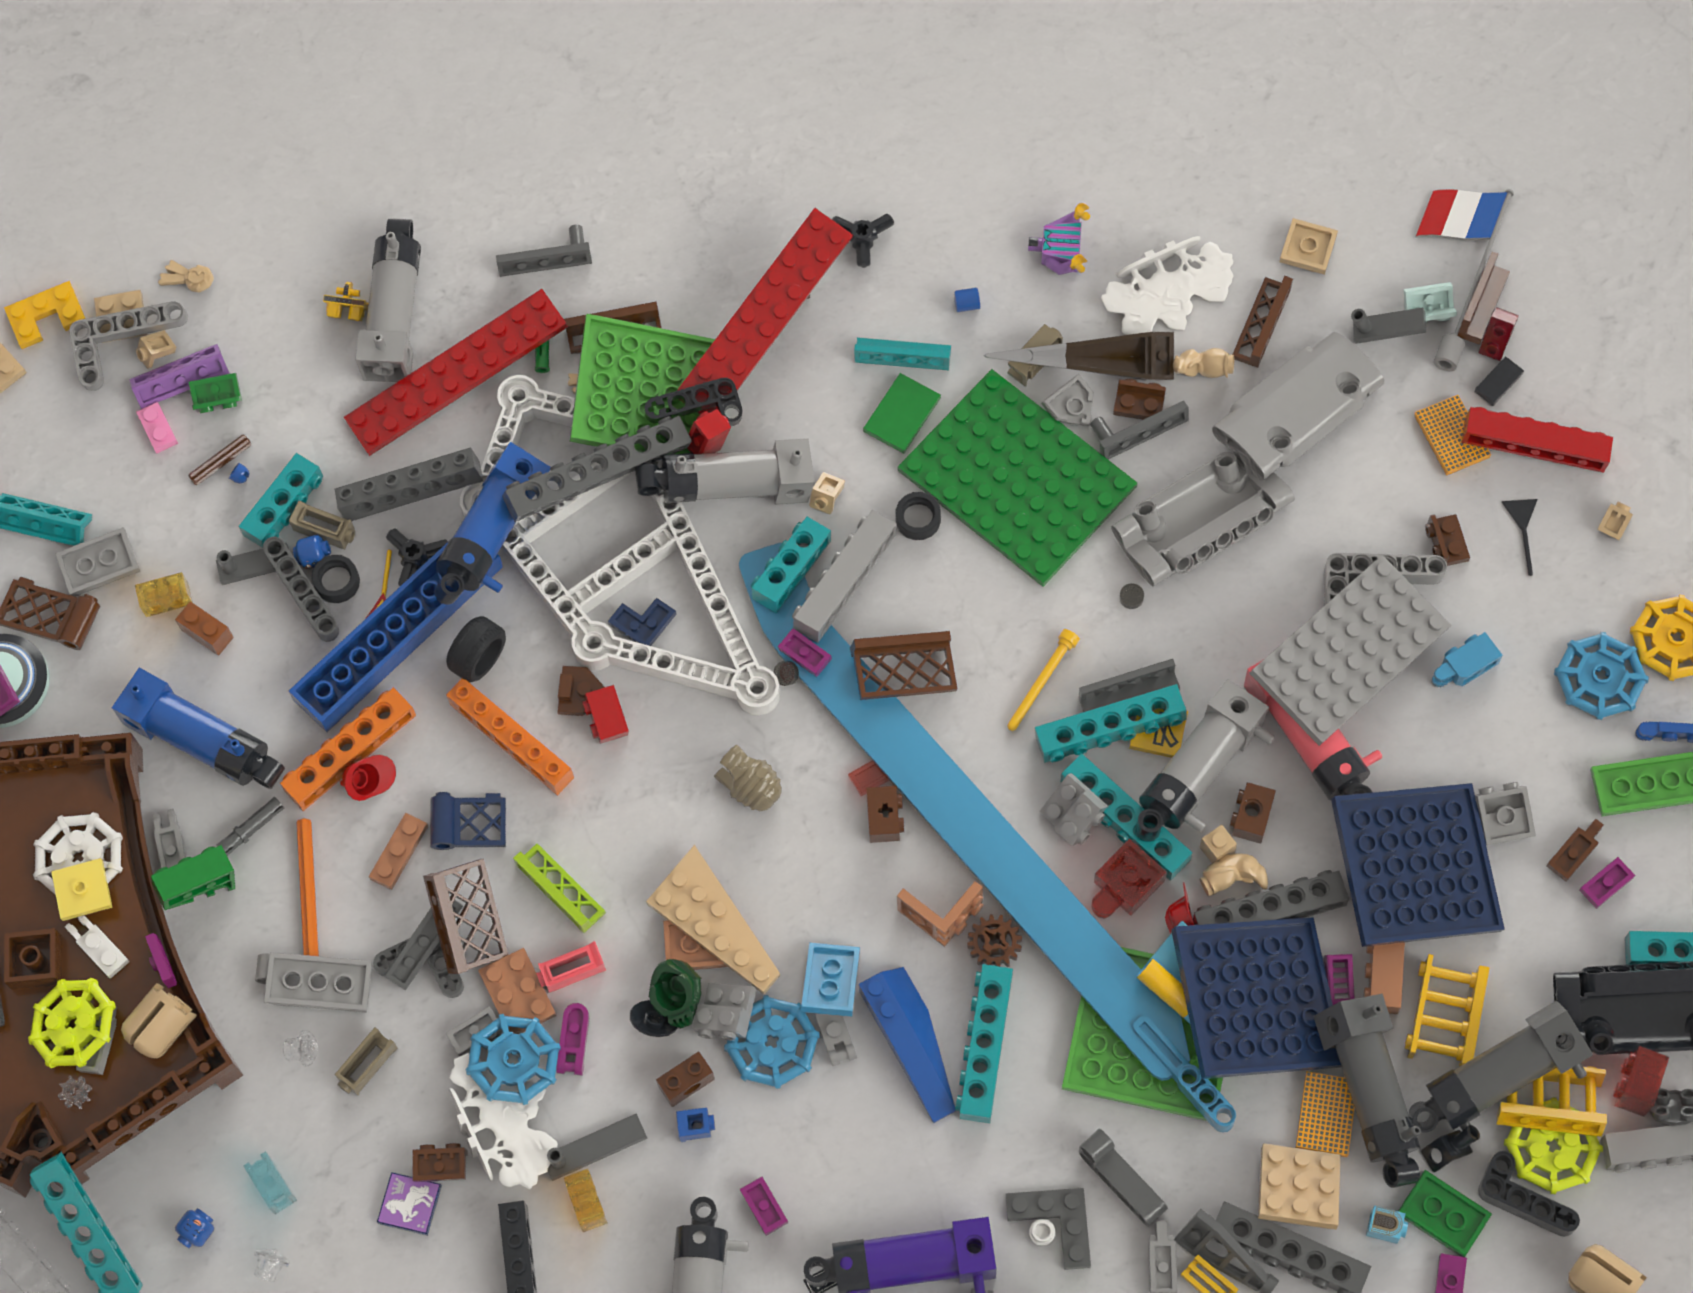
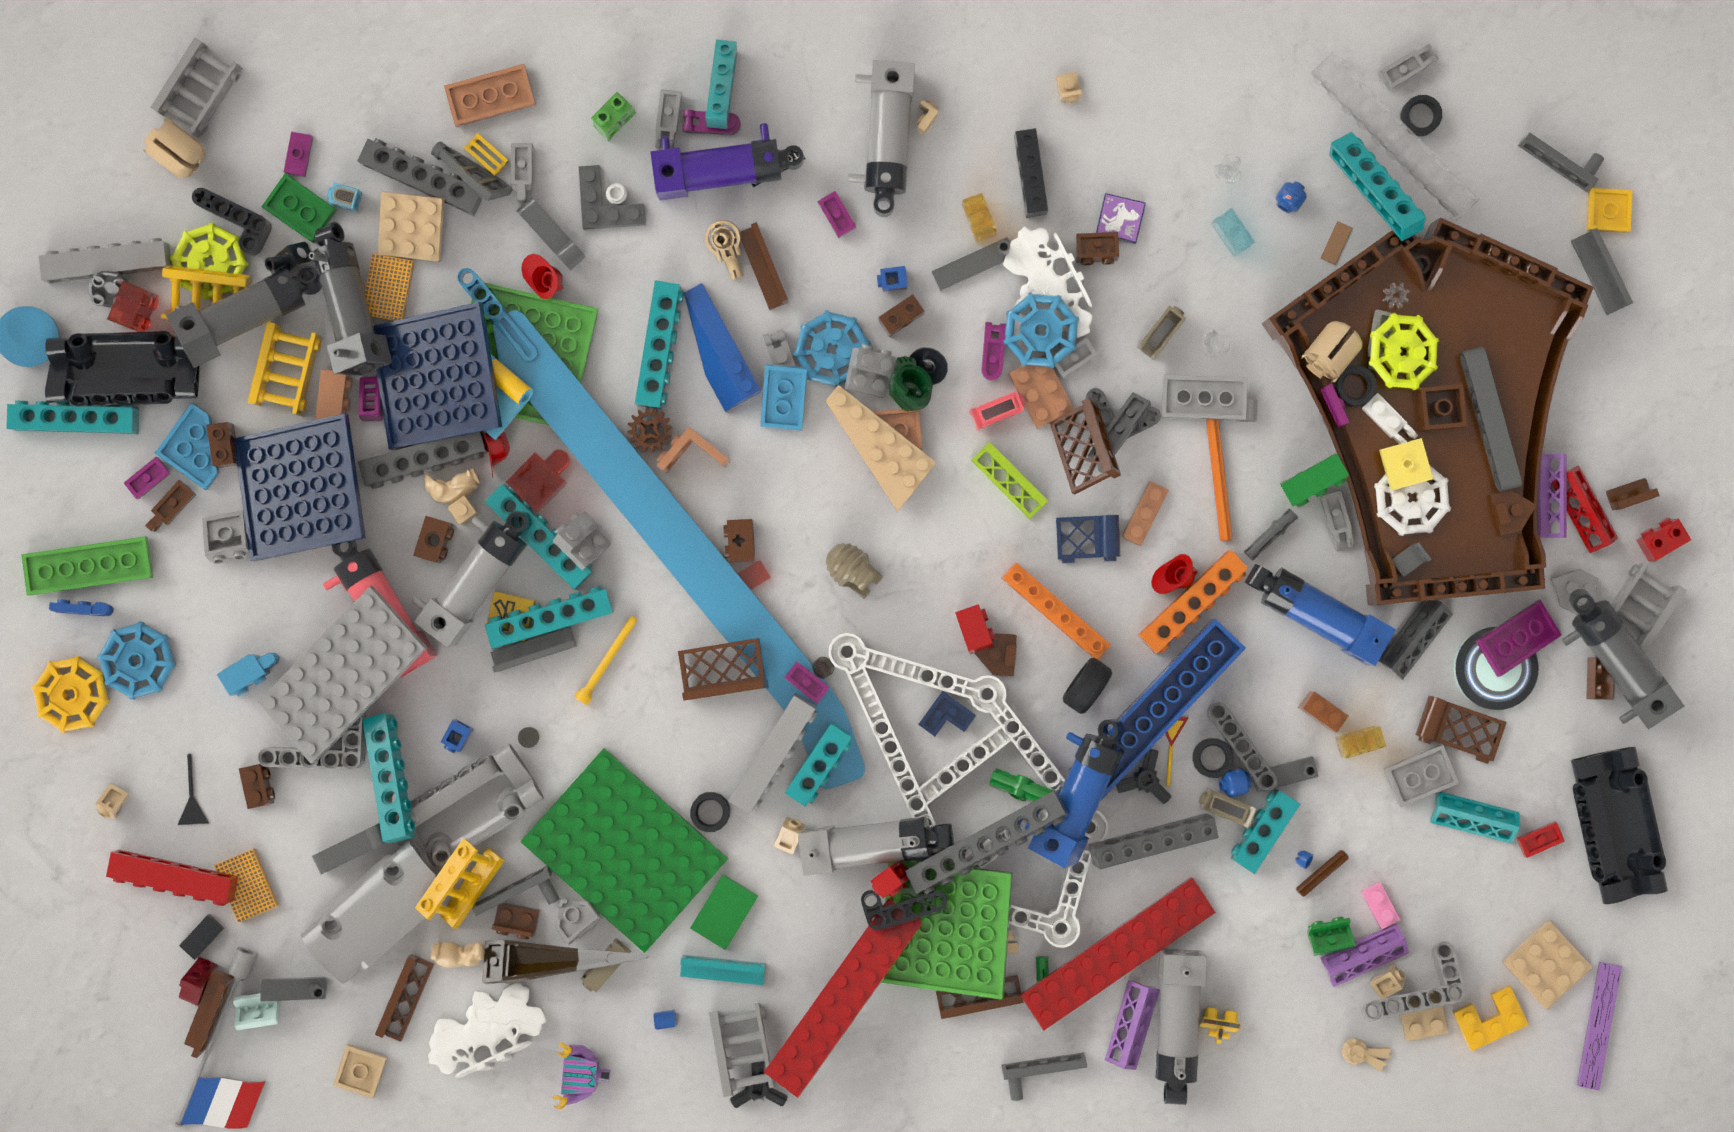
camera: 175 degrees right, 20 degrees up
none -> dark azure plate [155,403,219,490]
none -> reddish brown brick [206,422,237,468]
none -> dark grey beam [312,823,387,875]
none -> teal brick [362,713,415,843]
none -> yellow fence [415,838,505,929]
none -> blue brick [441,719,474,753]
none -> red piece [521,254,564,299]
none -> tan pin [705,220,744,280]
none -> light grey fence [709,1003,776,1097]
none -> reddish brown fence [740,222,789,310]
none -> green piece [989,768,1053,802]
none -> medium lavender fence [1105,980,1160,1070]
none -> medium nougat sticker [1321,221,1352,265]
none -> black tyre [1334,366,1377,406]
none -> dark grey fence [1378,600,1453,680]
none -> dark grey bracket [1392,543,1432,577]

